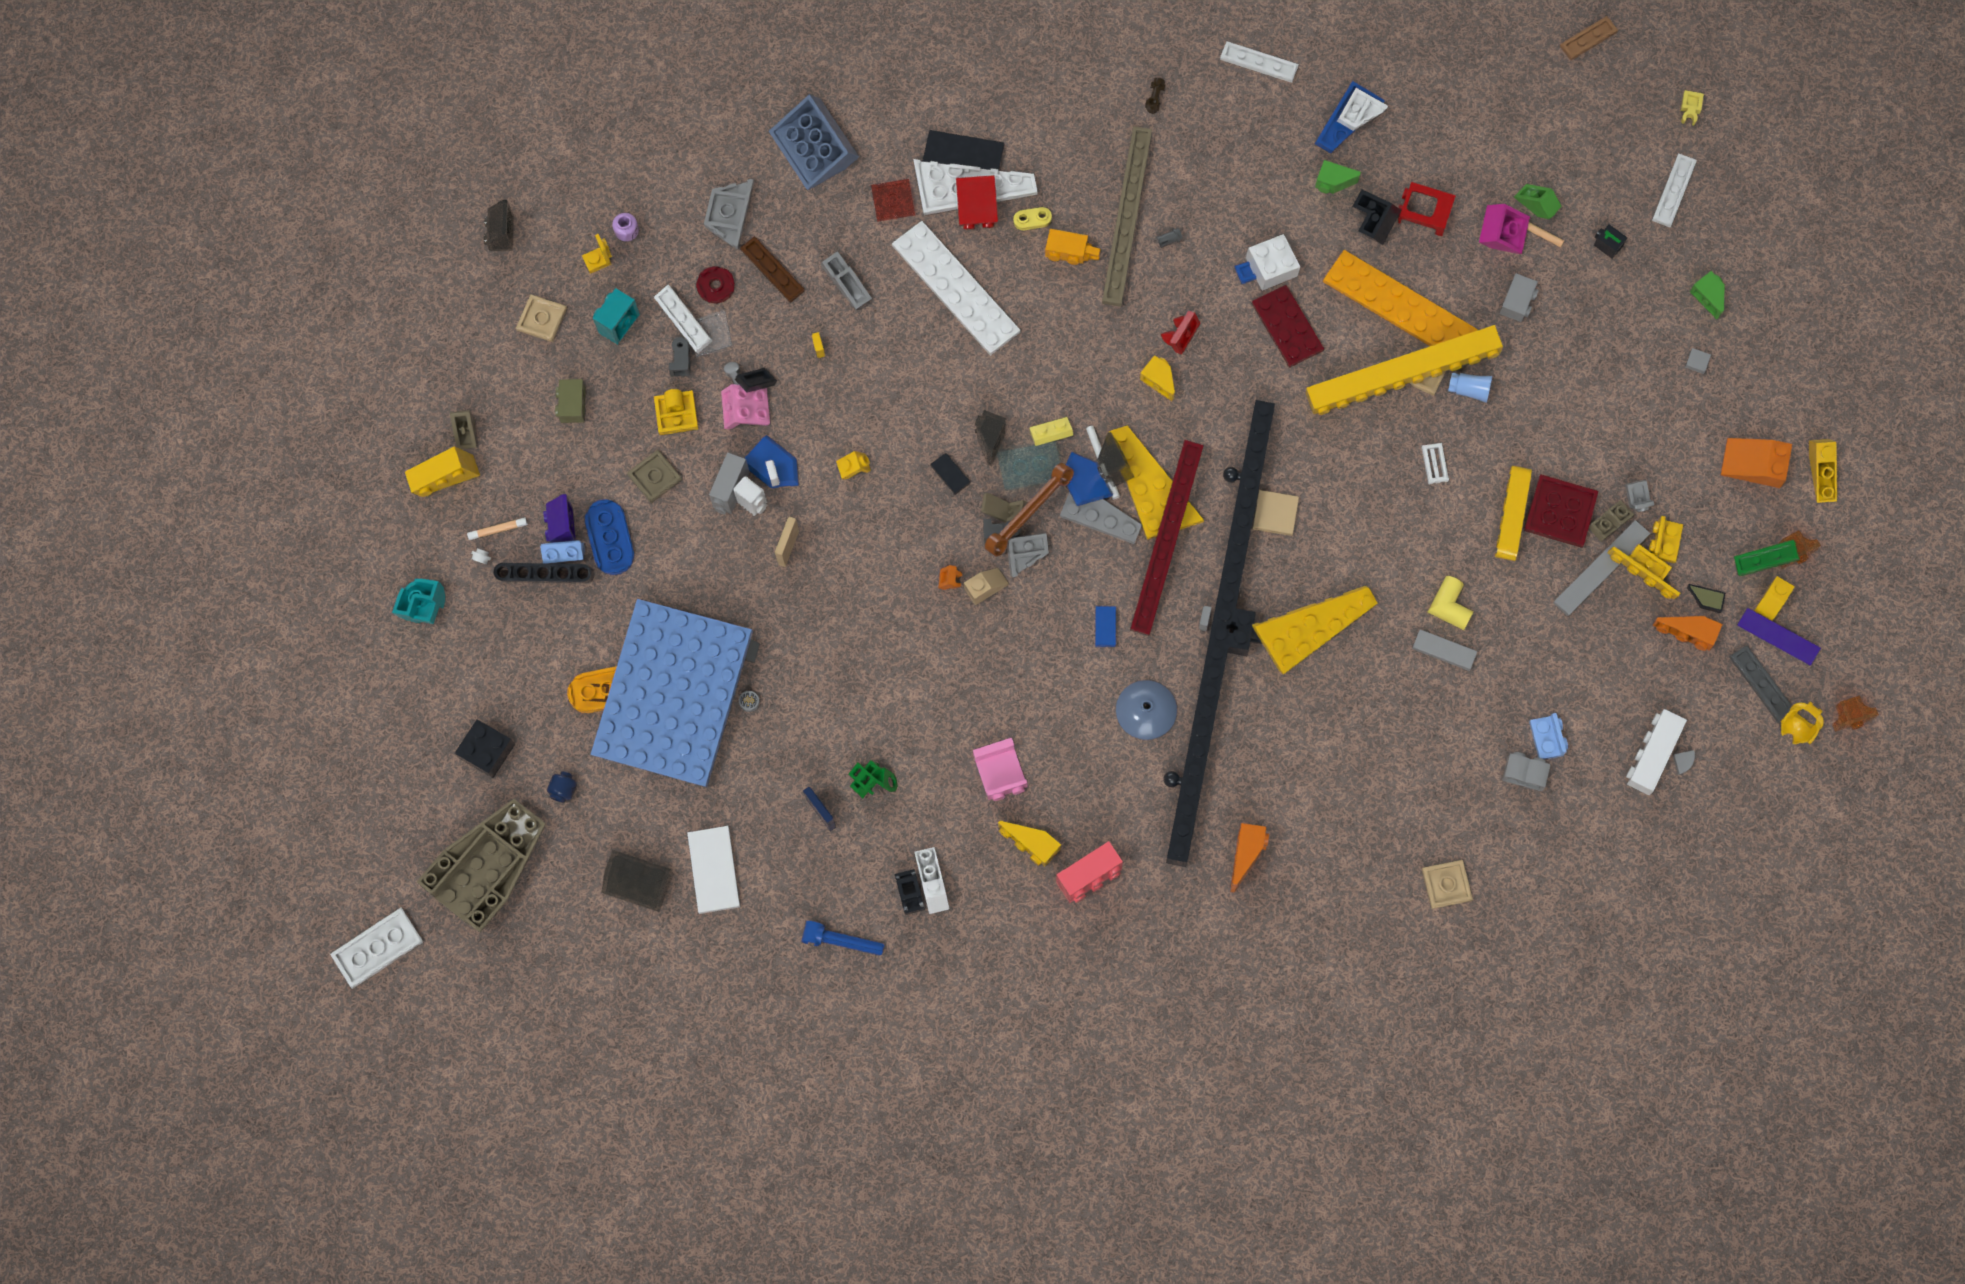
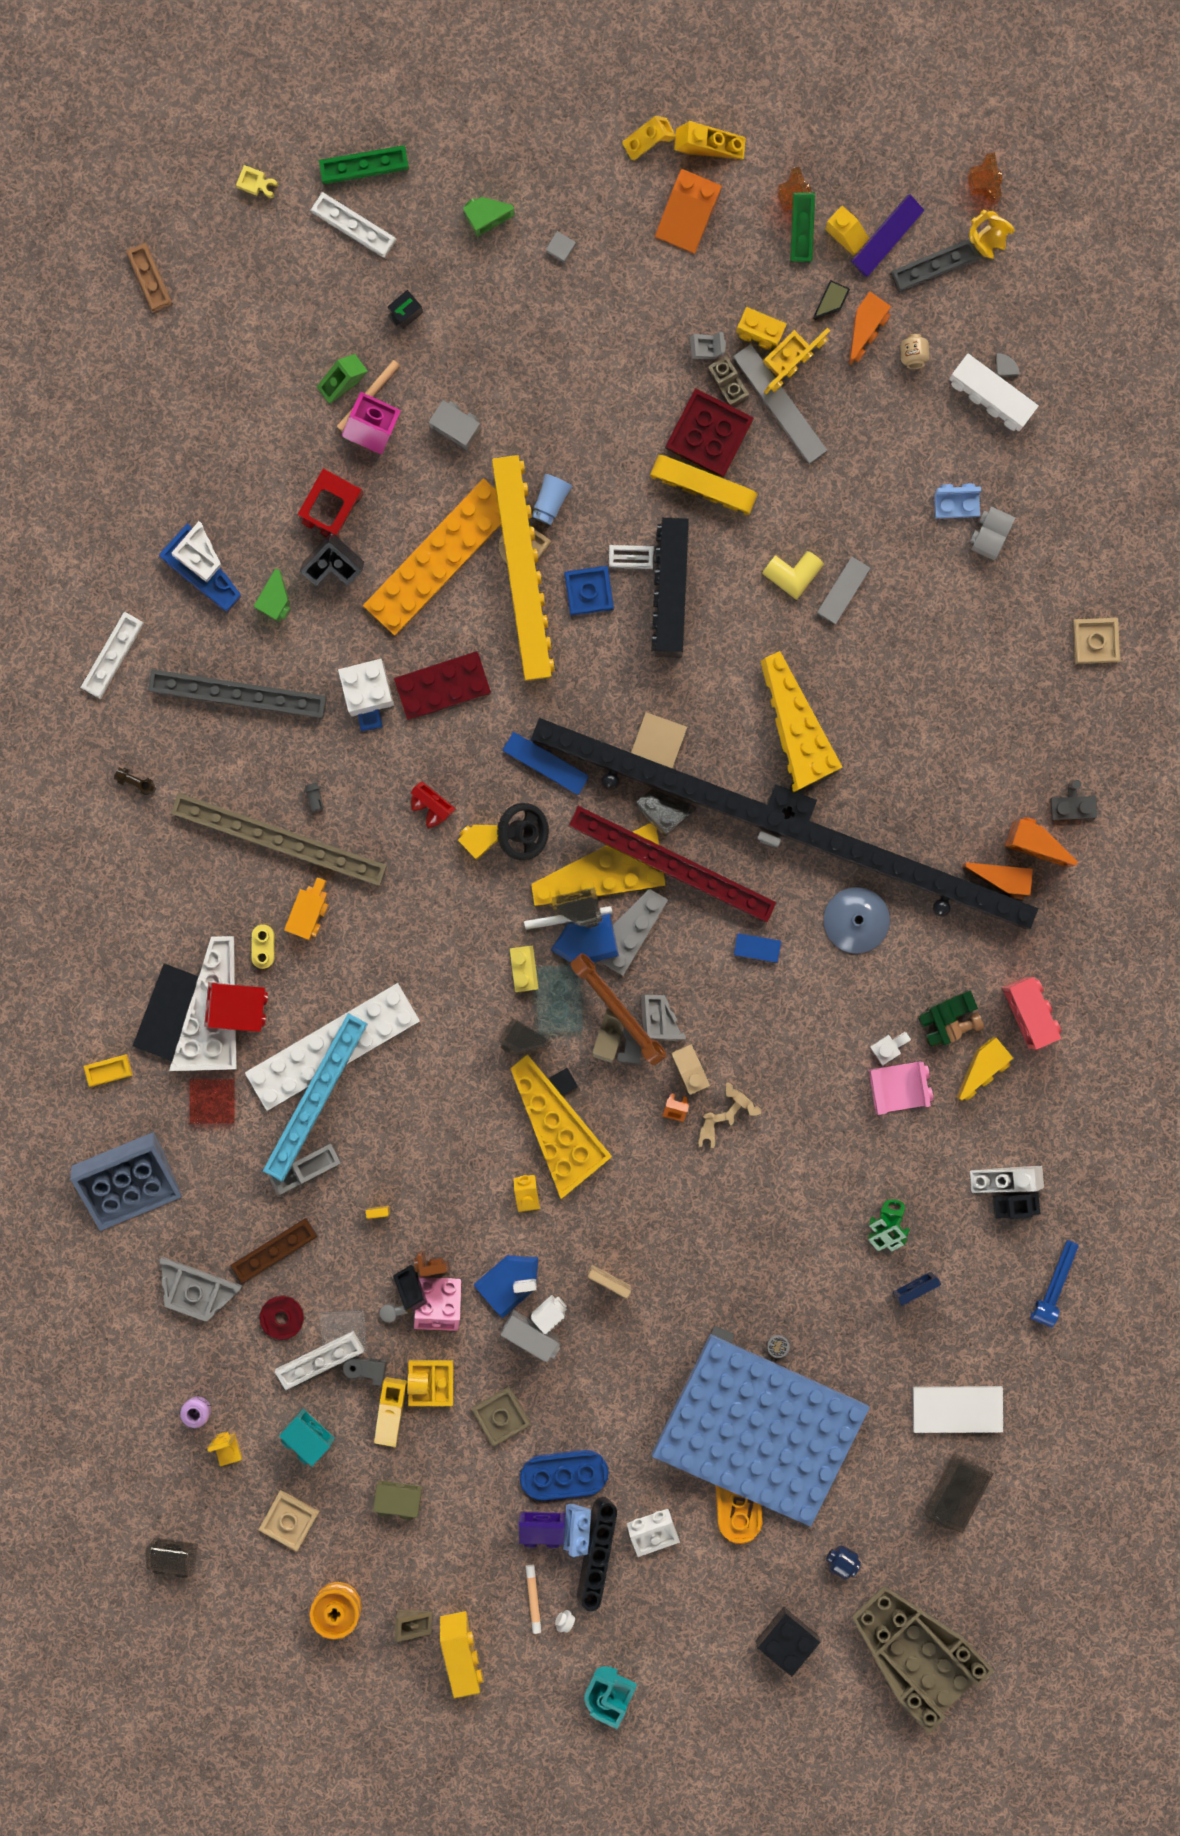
camera: 80 degrees left, 15 degrees up
white tile [330,908,423,989] -> none
none -> yellow tile [84,1054,133,1087]
none -> dark grey plate [148,669,327,718]
none -> medium azure tile [263,1013,368,1182]
none -> light orange wheel [309,1582,362,1639]
none -> green plate [319,145,409,184]
none -> yellow slope [374,1377,408,1447]
none -> dark orange bracket [414,1251,450,1277]
none -> black wheel [497,803,549,860]
none -> blue tile [502,731,589,795]
none -> yellow wing [510,1054,612,1199]
none -> blue tile [564,565,614,616]
none -> yellow bracket [622,116,676,160]
none -> white bracket [627,1509,680,1557]
none -> clear smoke wing [635,789,697,836]
none -> black brick [651,517,689,658]
none -> tan piece [698,1082,761,1148]
none -> white plate [870,1032,911,1065]
none -> tan head [900,334,930,369]
none -> dark green hips [917,990,984,1046]
none -> orange slope [962,862,1033,900]
none -> dark grey plate [1050,780,1097,820]

